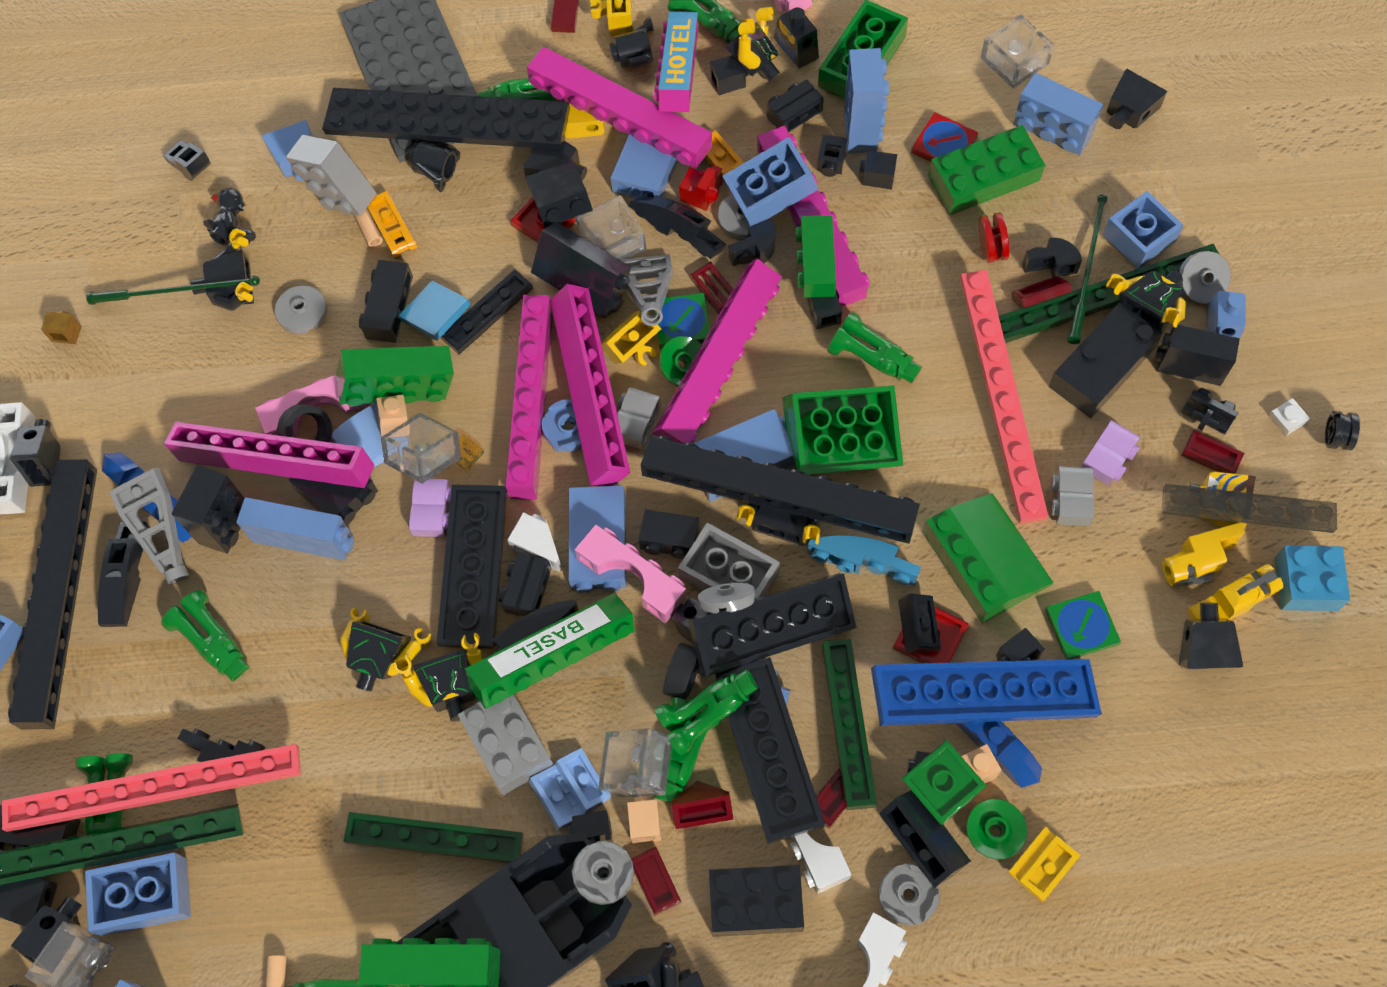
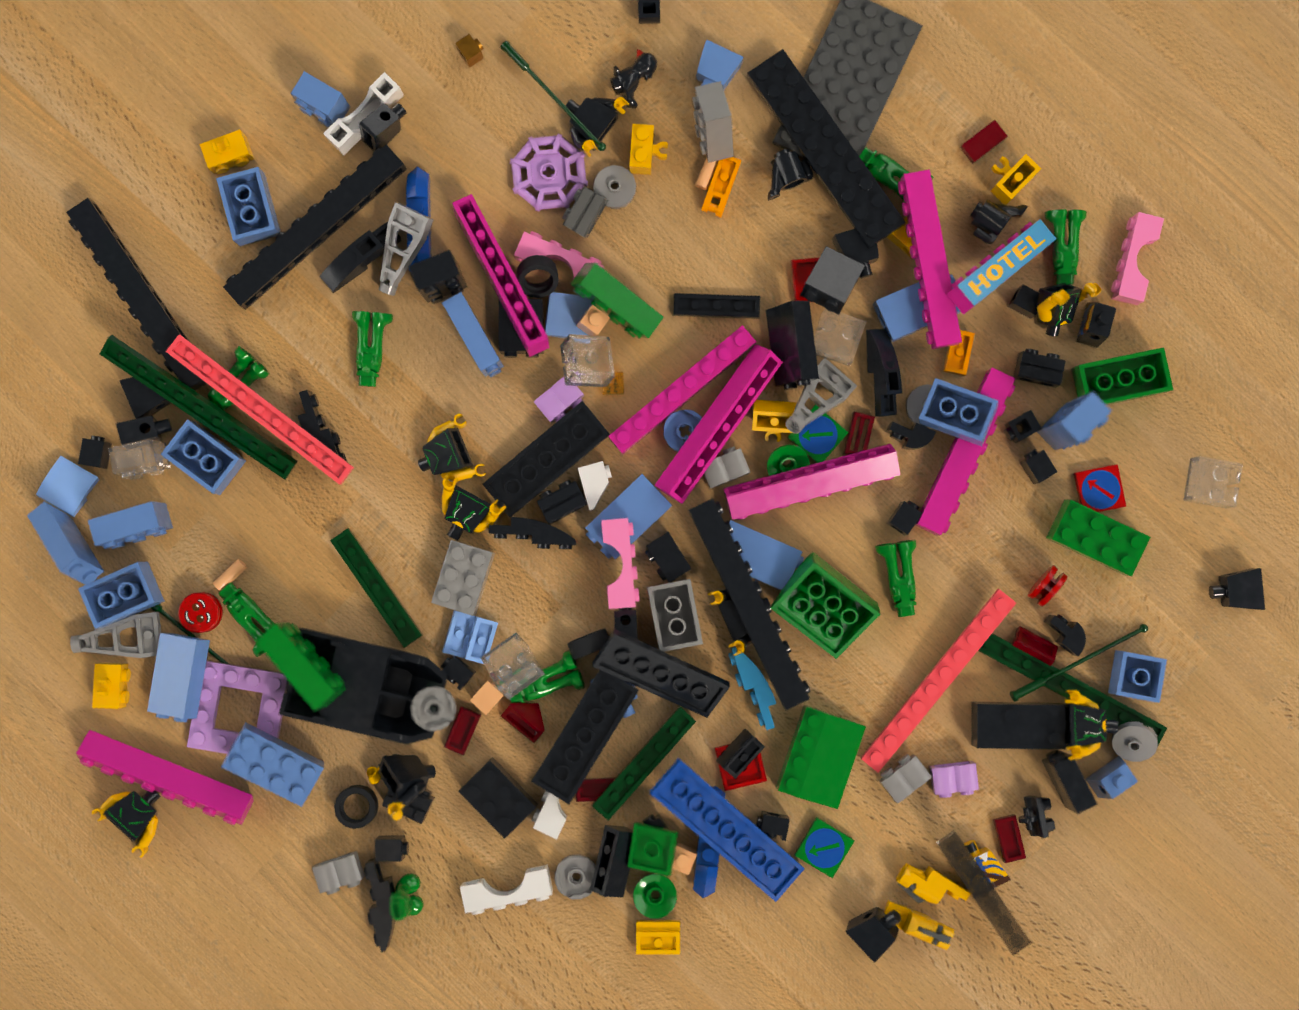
camera: 40 degrees right, 20 degrees up
black brick [359,260,413,343] -> none
dark azure tile [399,280,471,341] -> none
green brick [465,593,635,709] -> none
green piece [655,669,758,756] -> none
red brick [679,165,723,211] -> none
light grey plate [698,583,756,613] -> none
green brick [796,215,836,298] -> none
medium blue brick [1013,73,1103,156] -> none
white plate [1268,398,1310,436] -> none
dark azure brick [1275,546,1350,611] -> none
black wheel [1325,411,1360,451] -> none
none -> lavender plate [510,134,588,212]
none -> dark grey brick [562,186,609,238]
none -> yellow brick [629,124,668,175]

